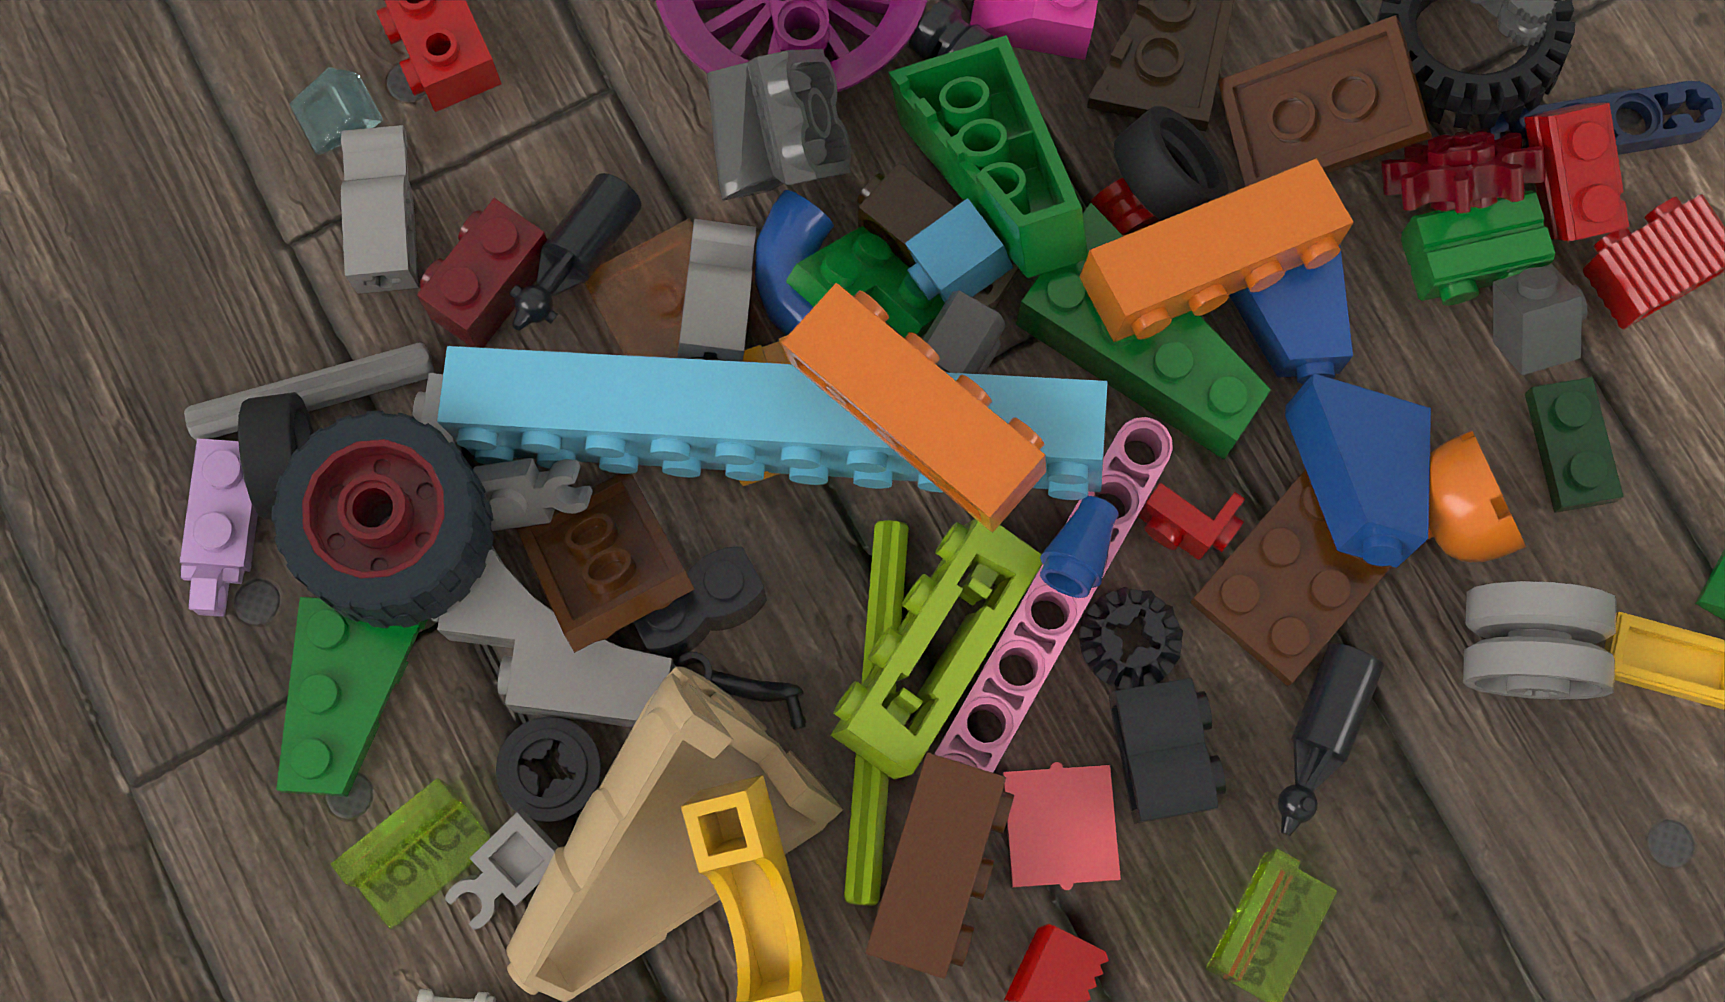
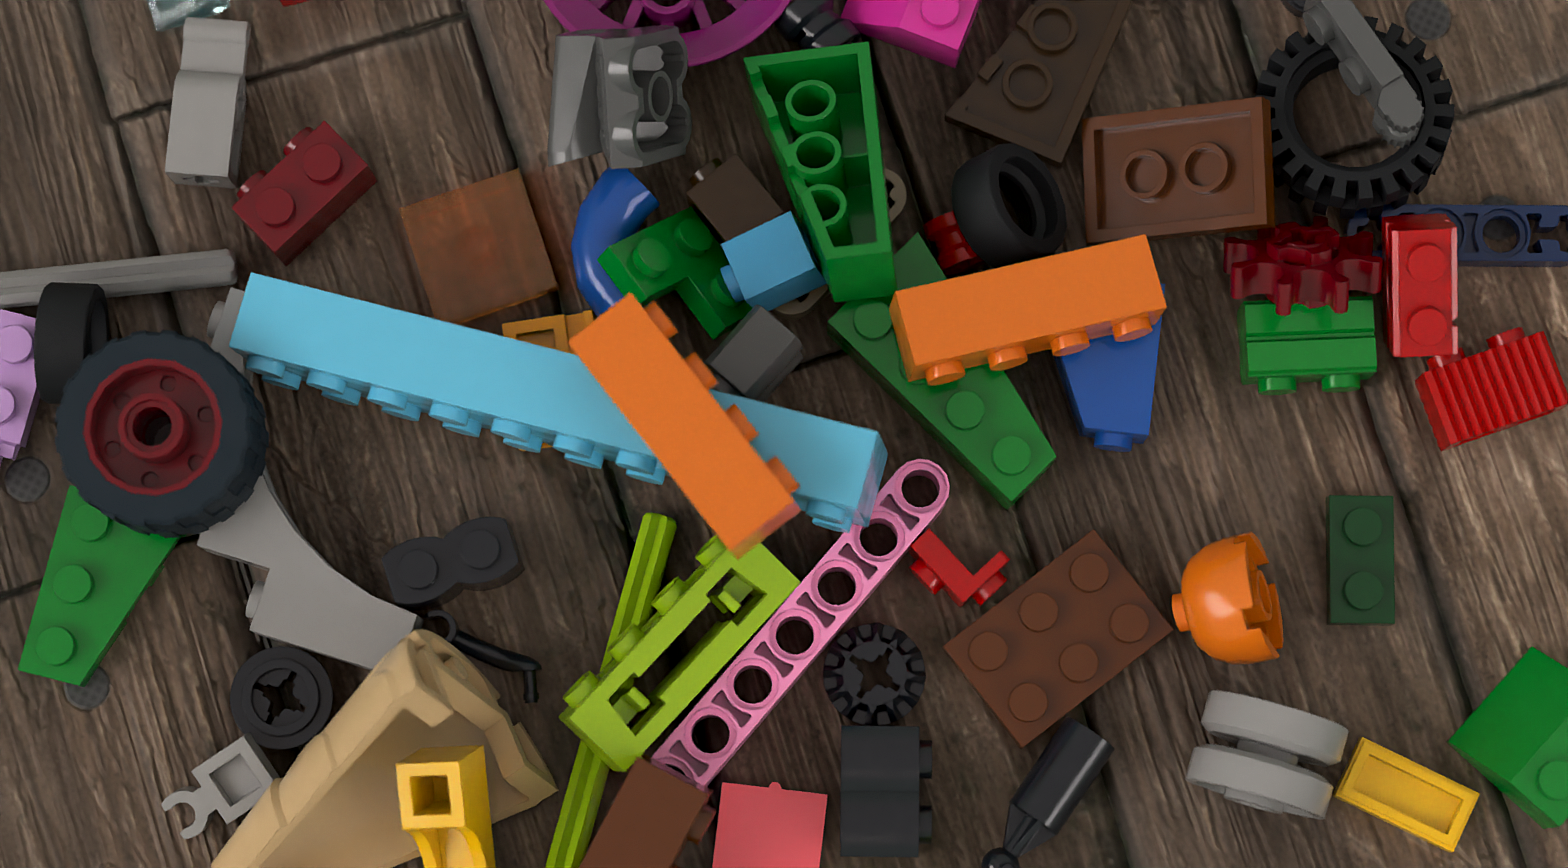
camera: 15 degrees right, 5 degrees up
clear neon green panel [330,778,491,930] -> none
light grey plate [473,458,593,531] -> none
black wheel [509,173,642,331] -> none
reddish brown plate [516,473,694,653] -> none
light grey piece [677,219,756,362] -> none
blue cone [1040,496,1119,598] -> none
blue slope [1285,373,1431,568] -> none
dark grey brick [1493,264,1587,375] -> none

